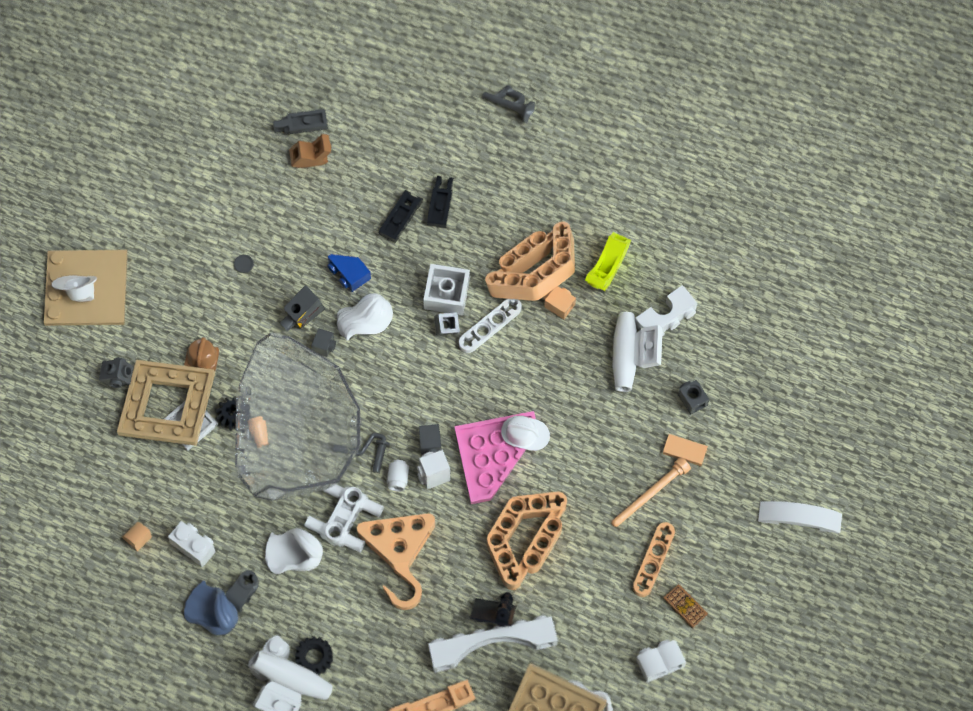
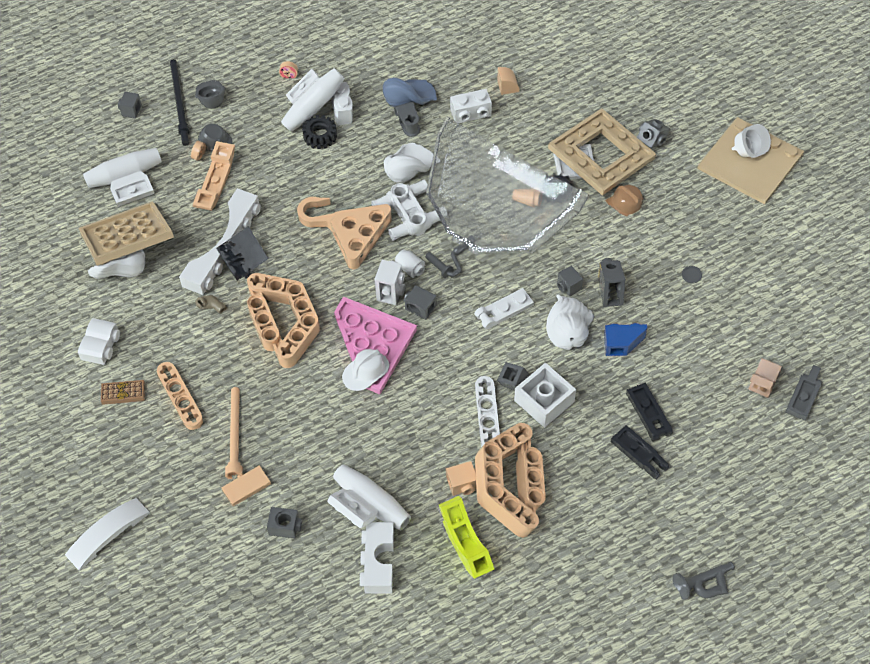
camera: 130 degrees right, 10 degrees down
none -> dark tan arm [195,295,227,314]
none -> white plate [474,288,534,330]

